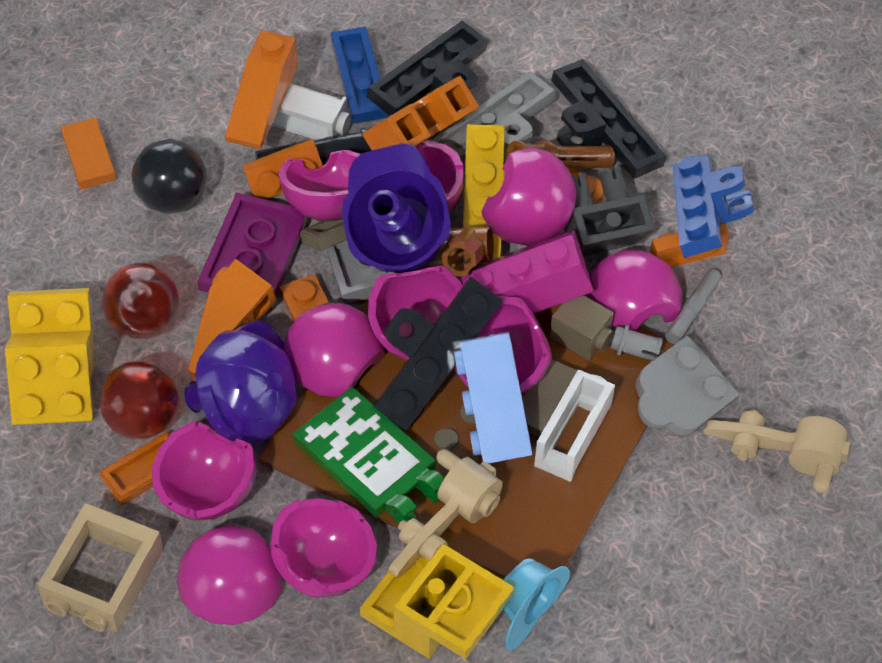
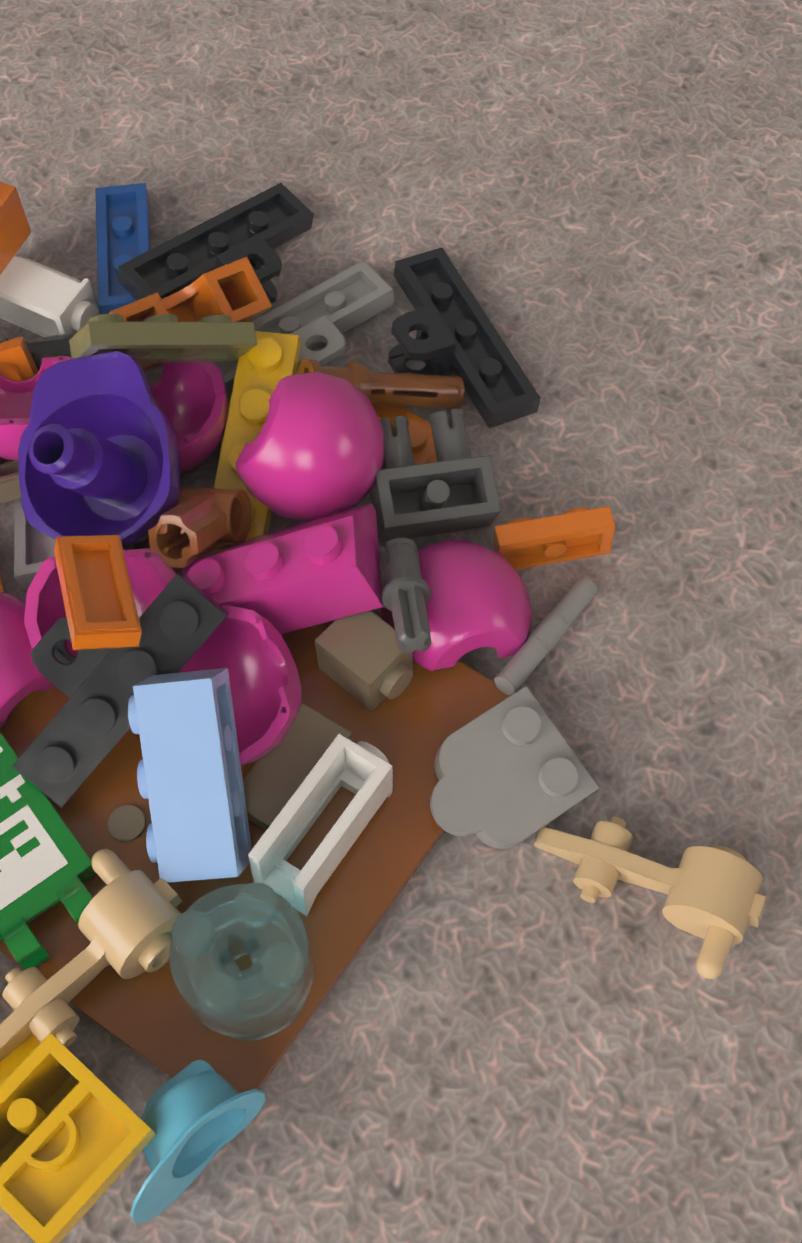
camera: 10 degrees right, 5 degrees up
light grey pin [610,324,663,362] -> none
blue plate [672,153,754,258] -> none
none -> orange tile [54,535,142,650]
none -> olive plate [69,314,257,363]
none -> clear light blue brick [169,882,315,1041]
none -> dark grey axle [379,538,432,654]

